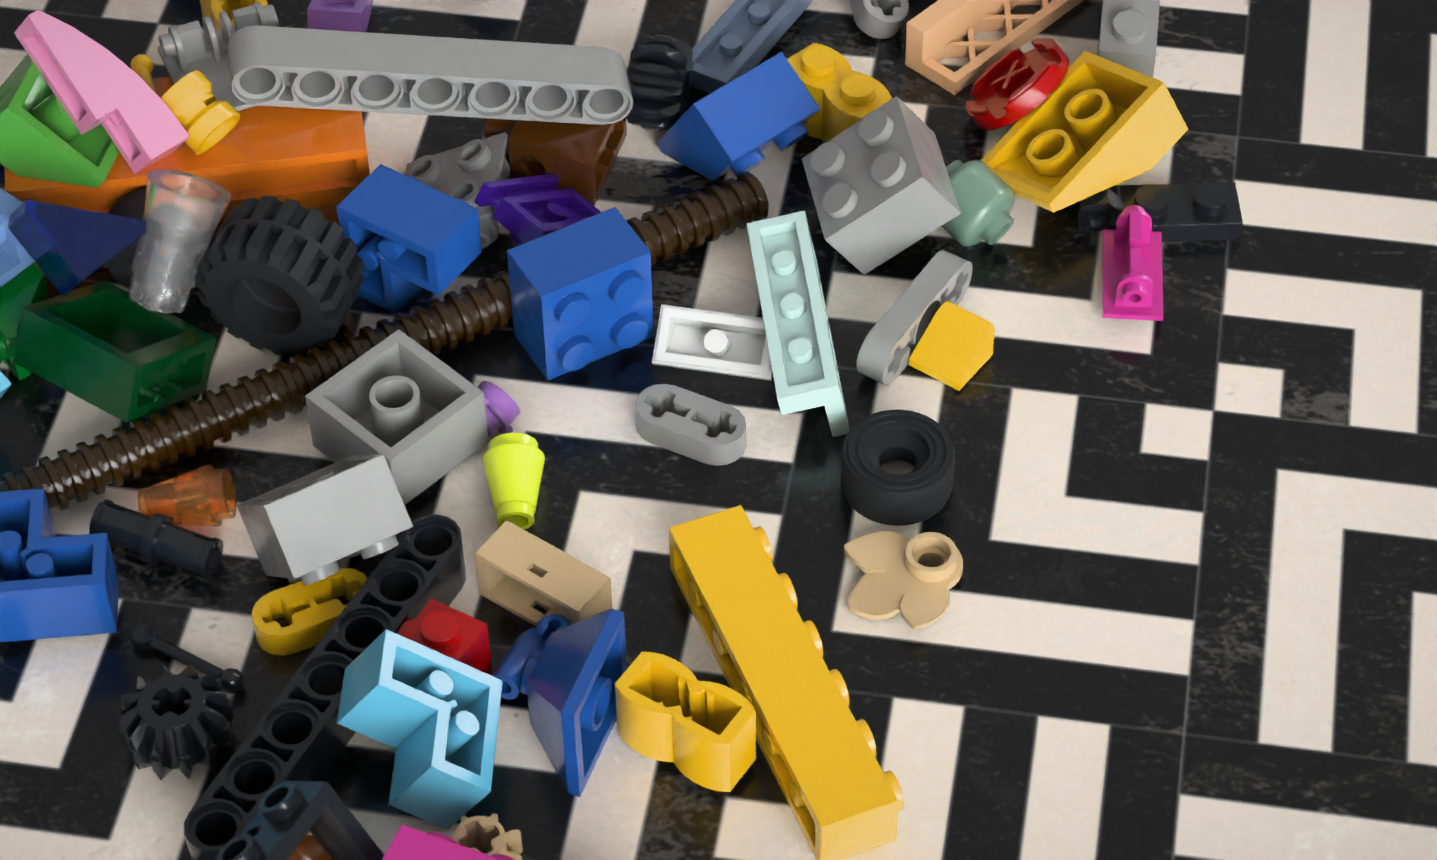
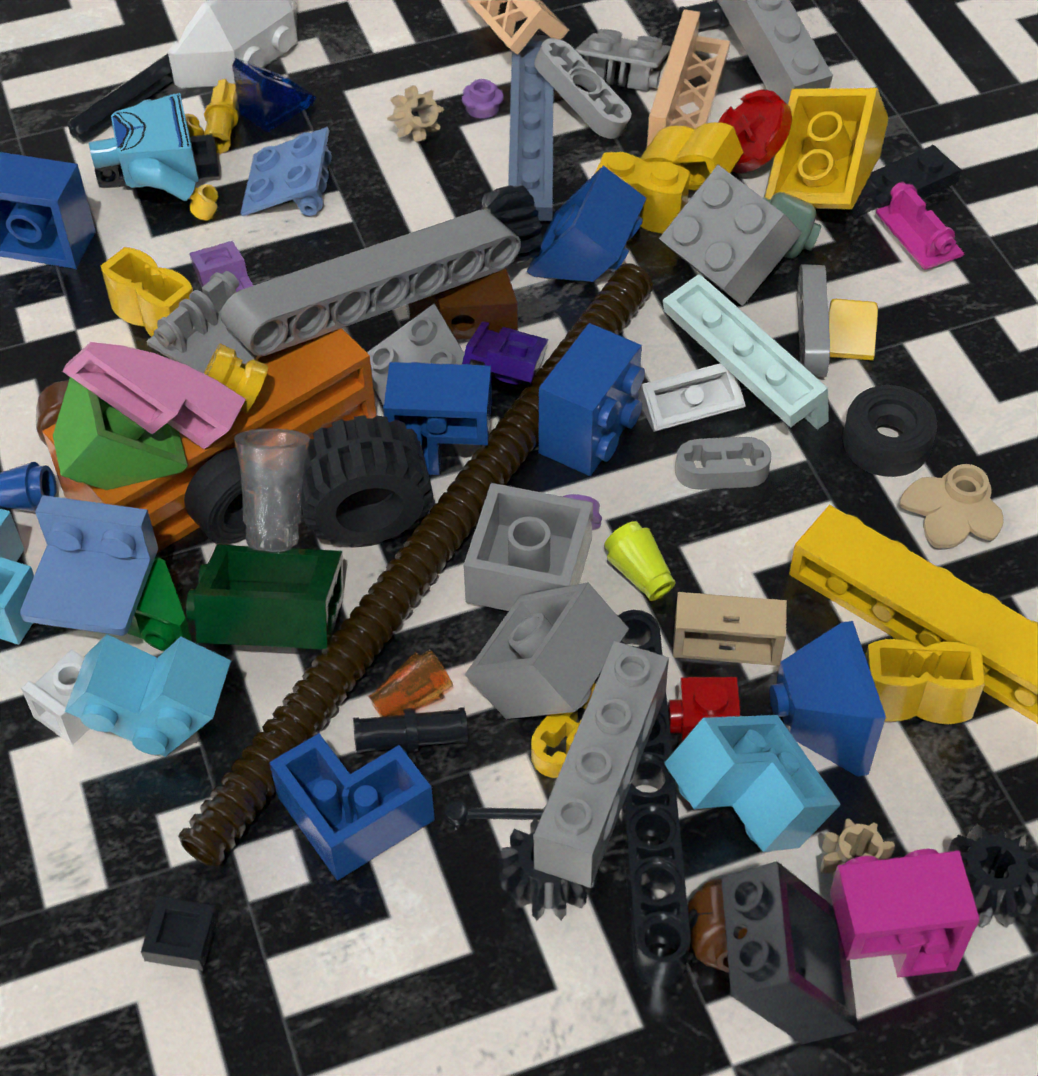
camera: 30 degrees left, 5 degrees up
clear blue slope [8,200,147,297] -> none
blue arm [492,614,572,700] -> none
none -> light grey brick [534,641,669,888]
none -> yellow brick [640,122,743,191]

